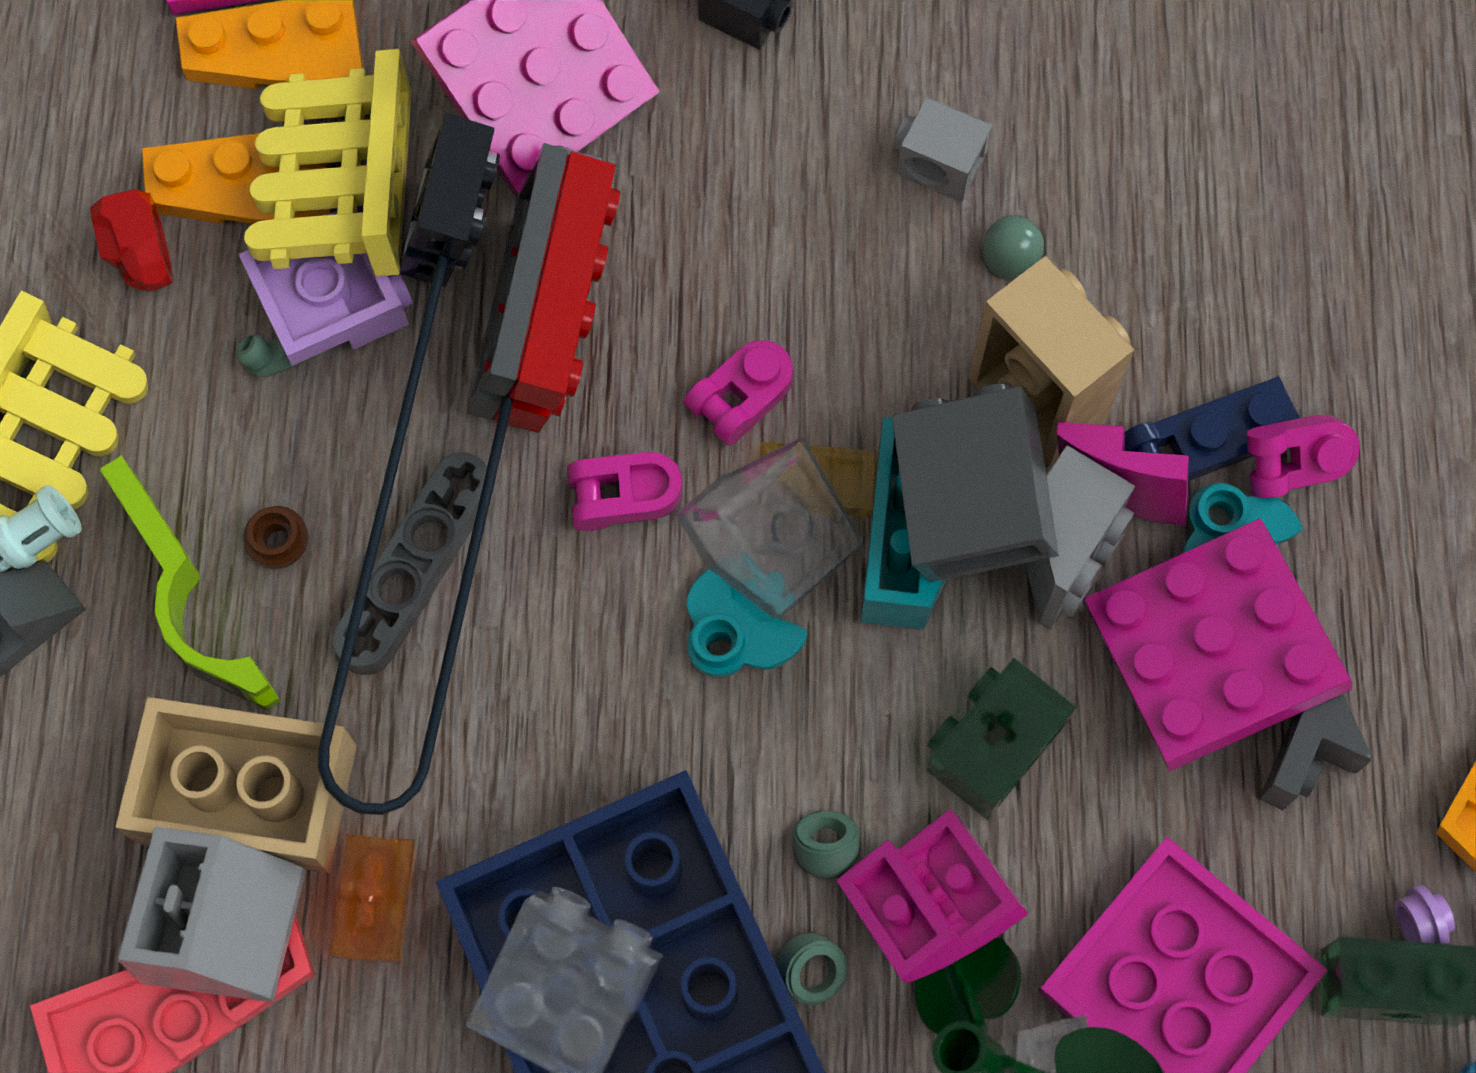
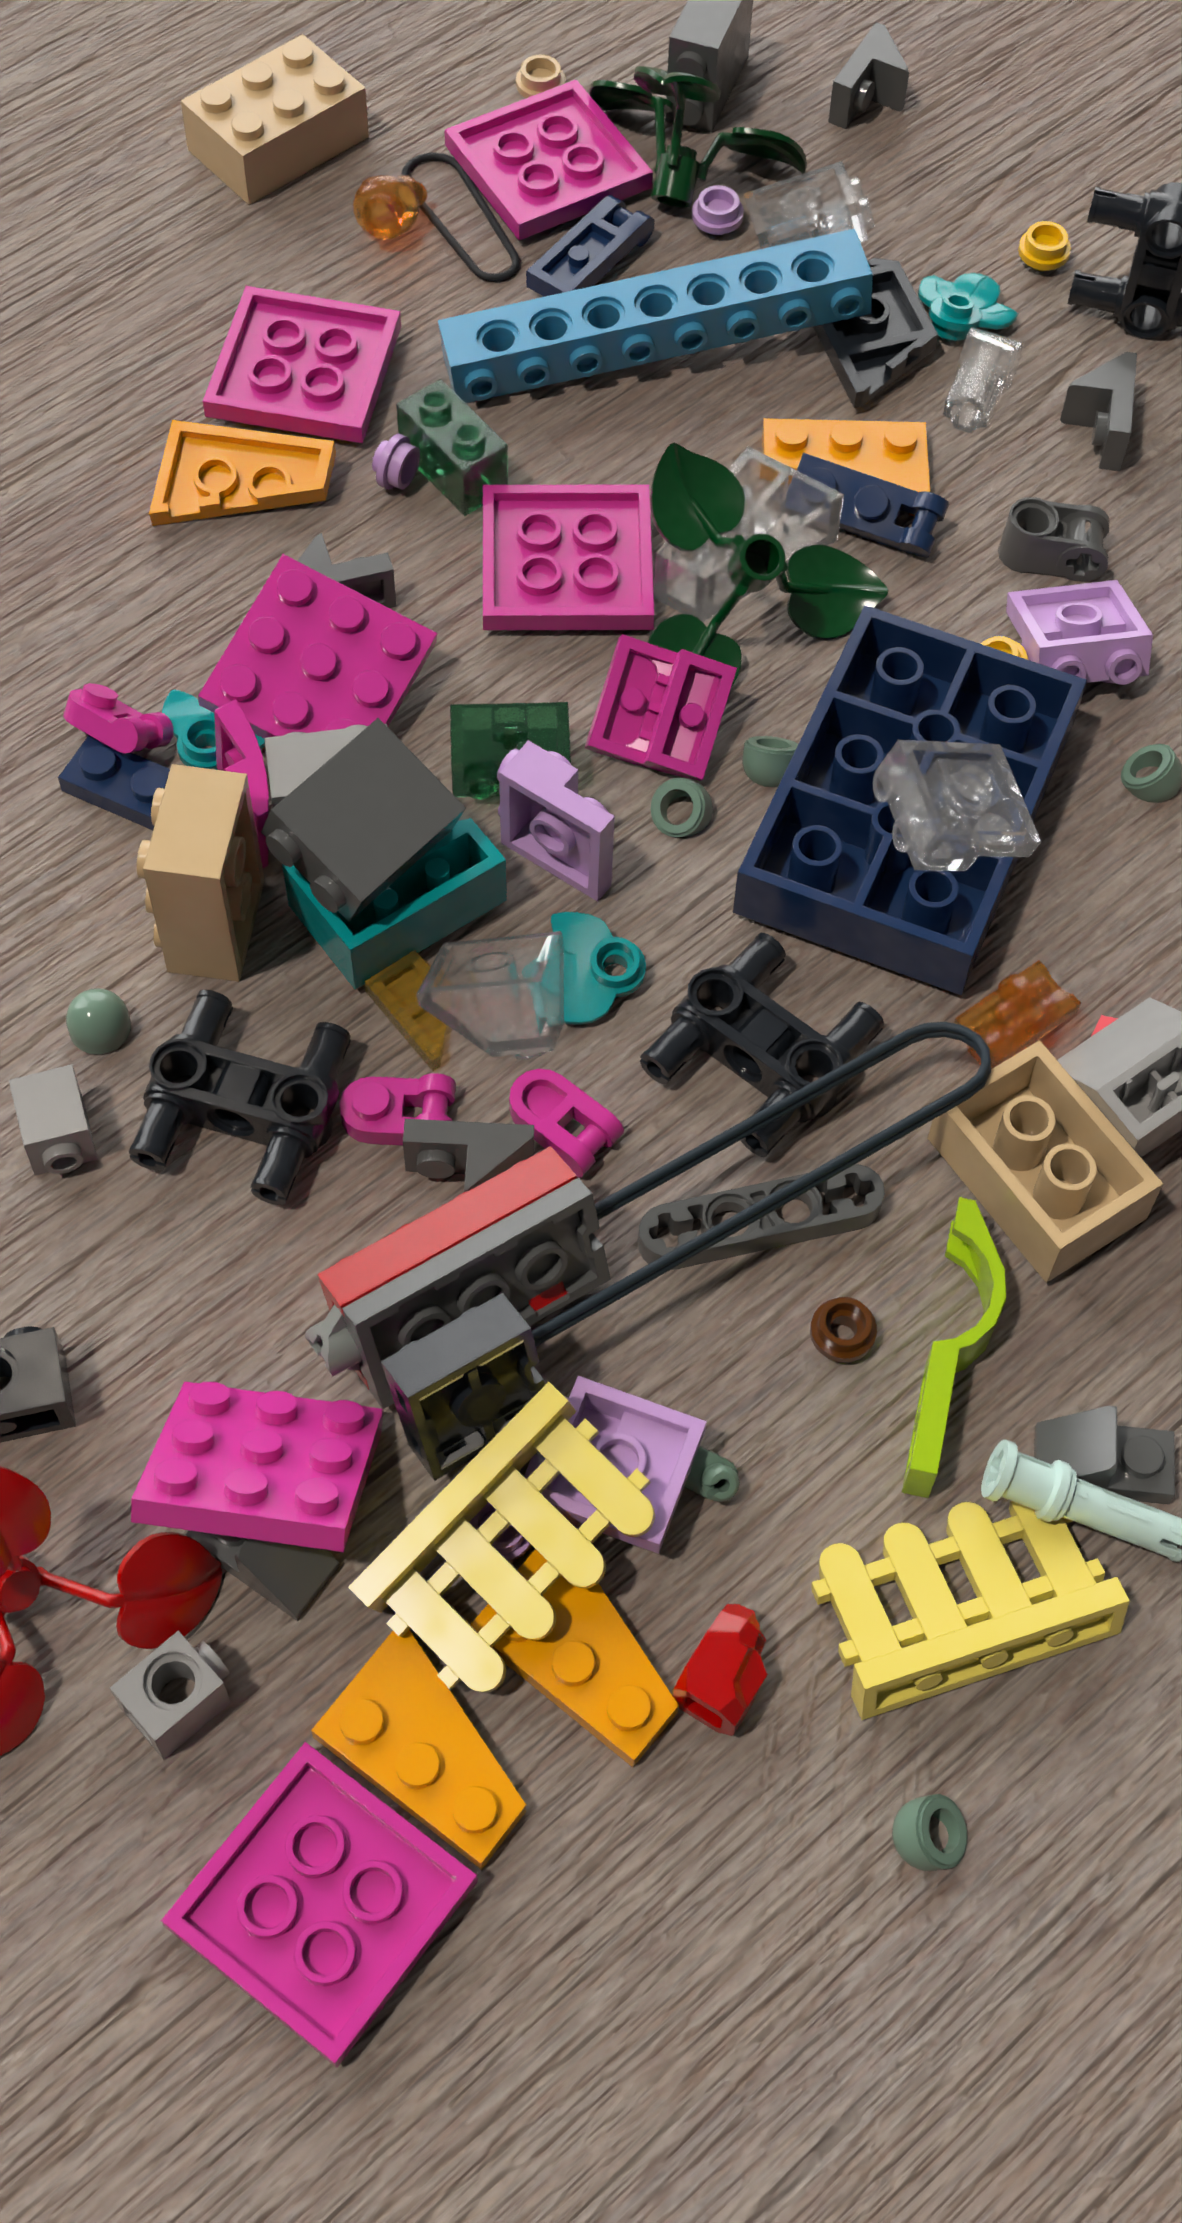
camera: 135 degrees left, 10 degrees down
none -> black piece [129,989,351,1205]
none -> dark grey slope [403,1119,534,1192]
none -> lavender plate [497,740,615,902]
none -> black piece [640,932,884,1157]

